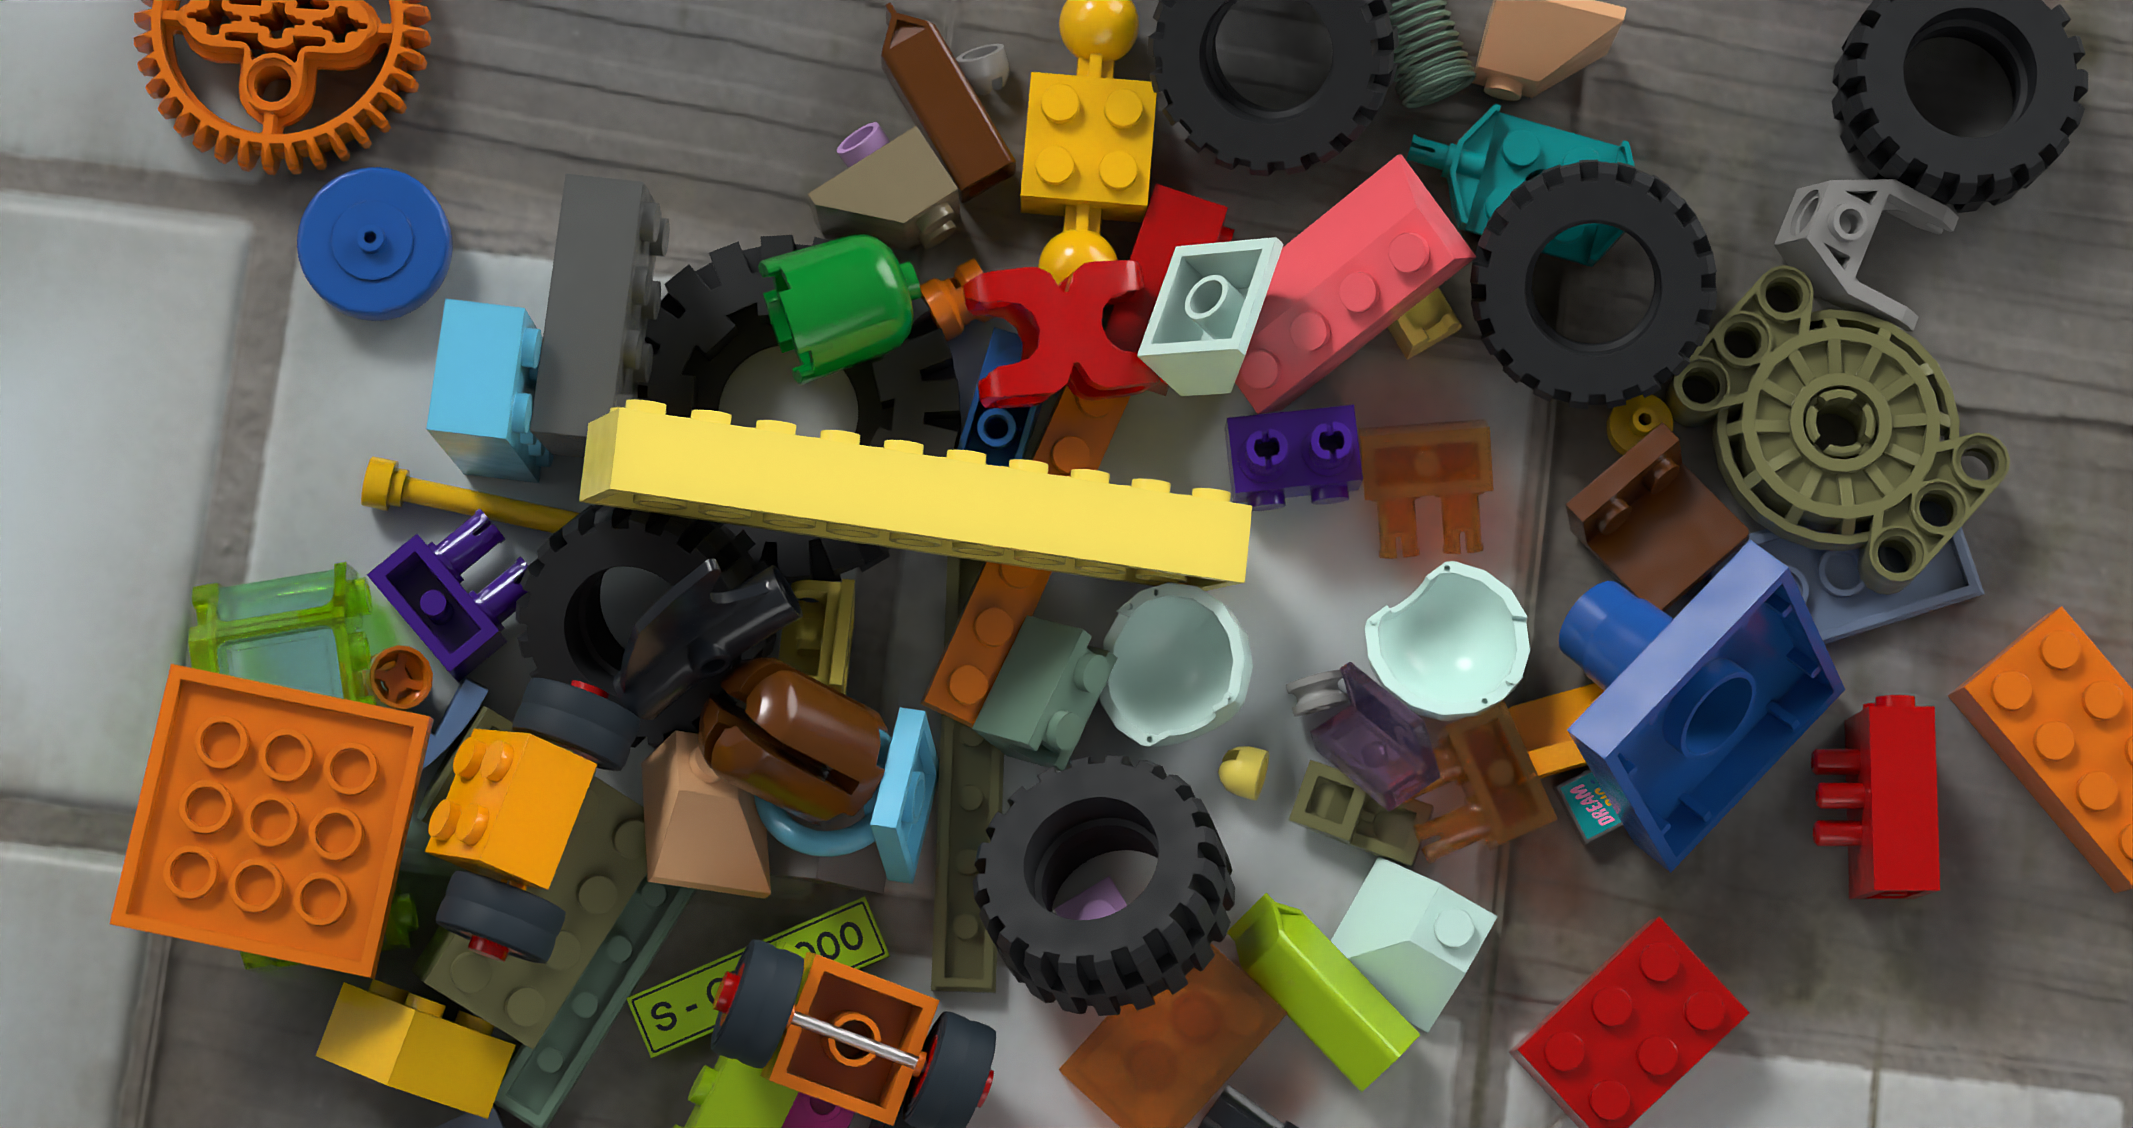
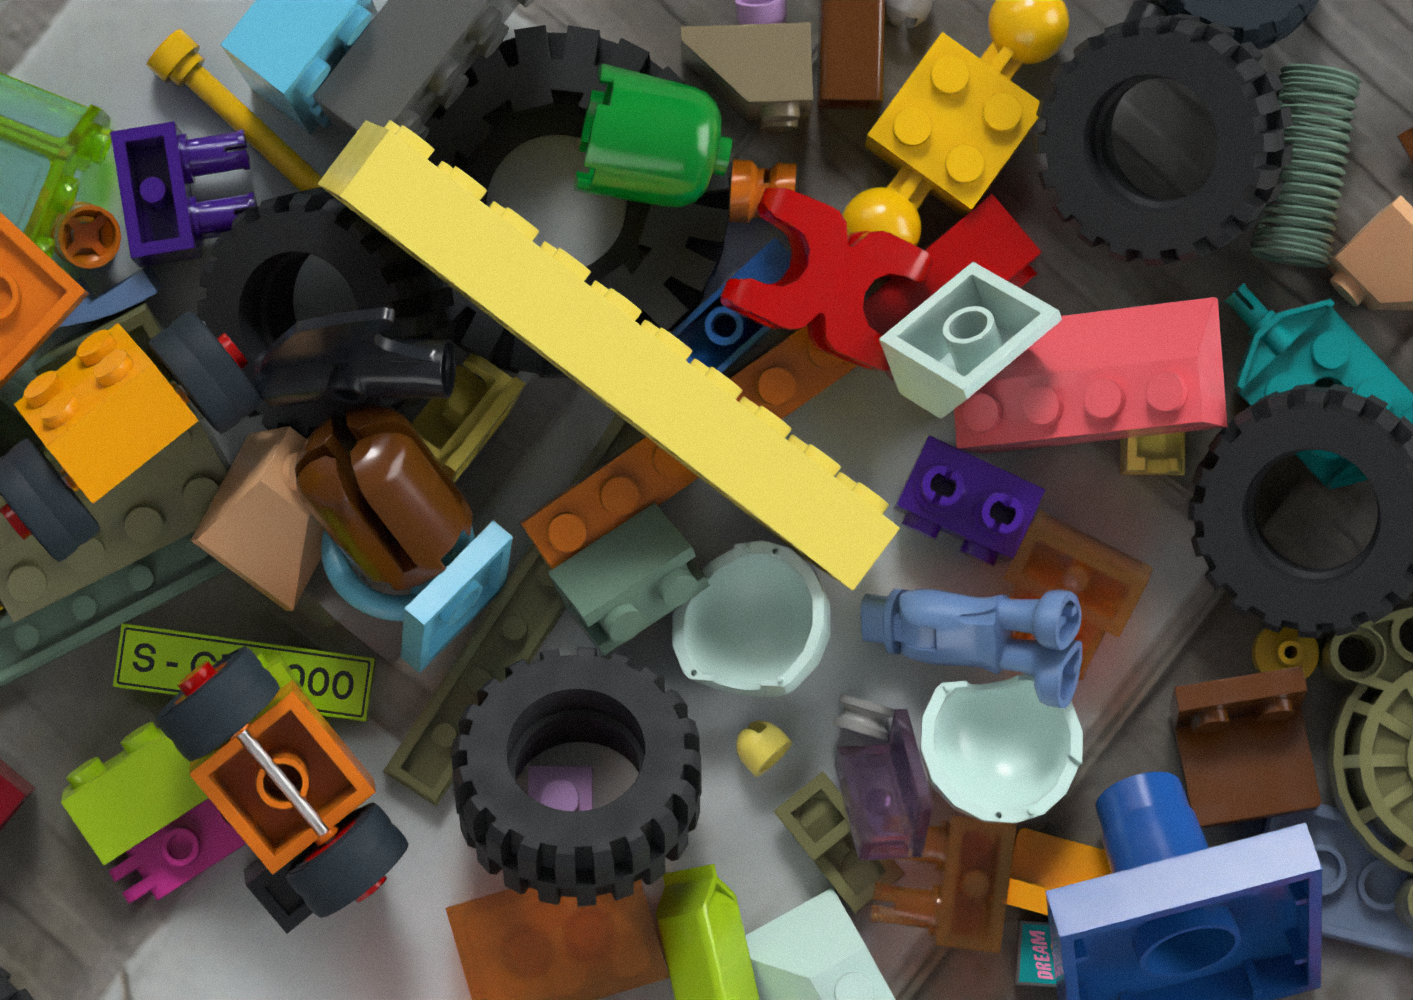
camera: 30 degrees right, 5 degrees up
none -> medium blue piece [860,589,1083,708]

